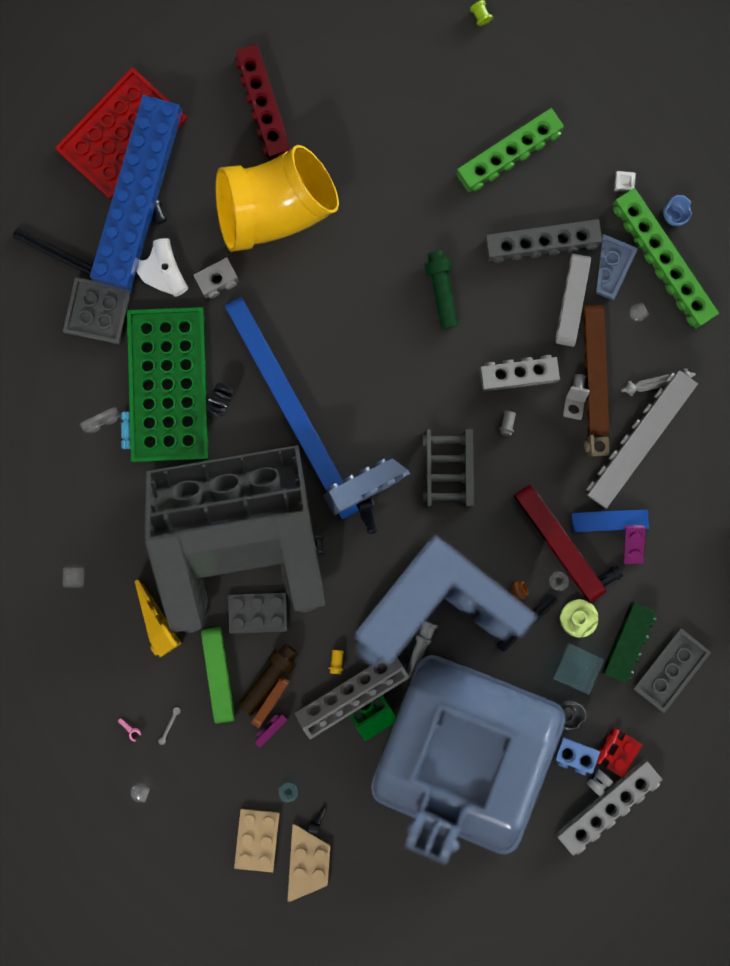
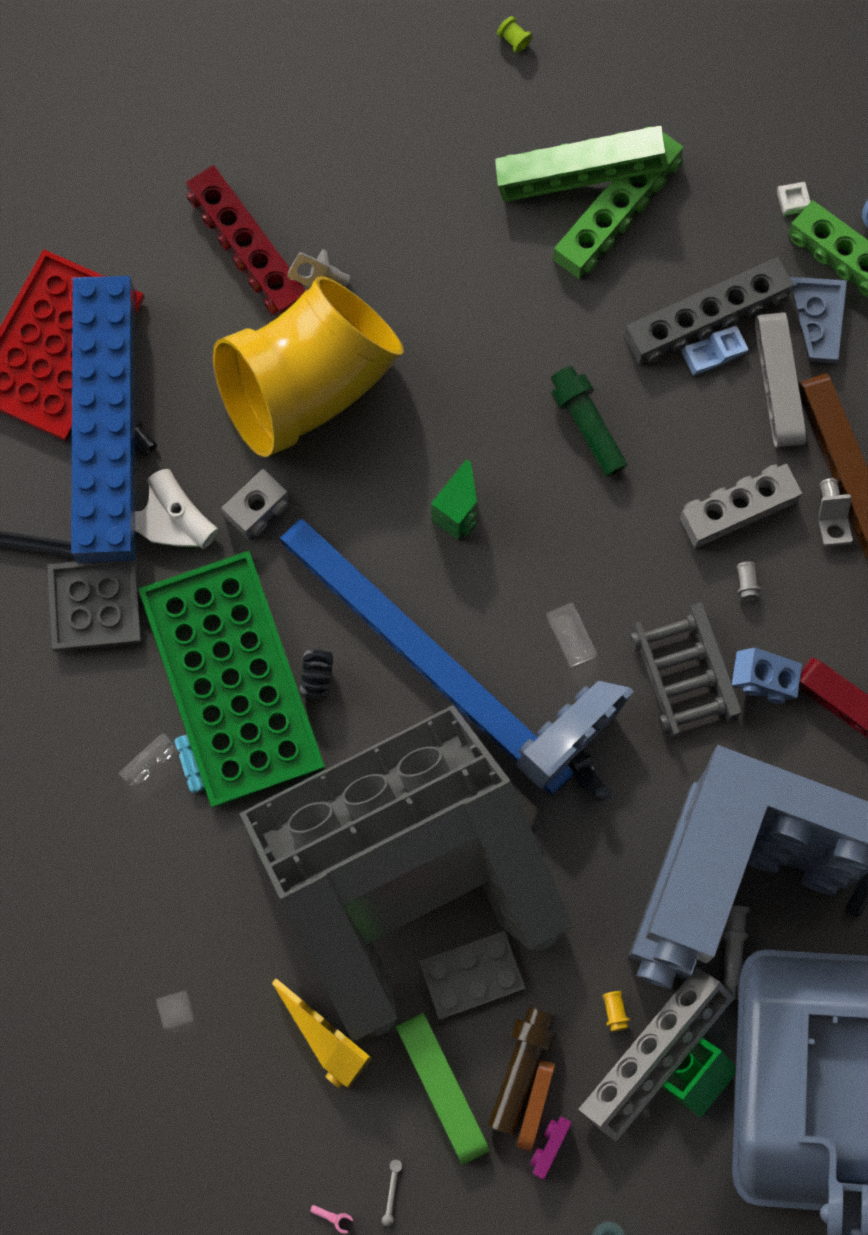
camera: 10 degrees left, 10 degrees down
none -> light grey bracket [288,249,350,287]
none -> green slope [431,459,478,541]
none -> brick [495,126,669,202]
none -> clear plate [545,602,597,668]
none -> light blue slope [681,326,749,376]
none -> medium blue brick [732,647,802,704]

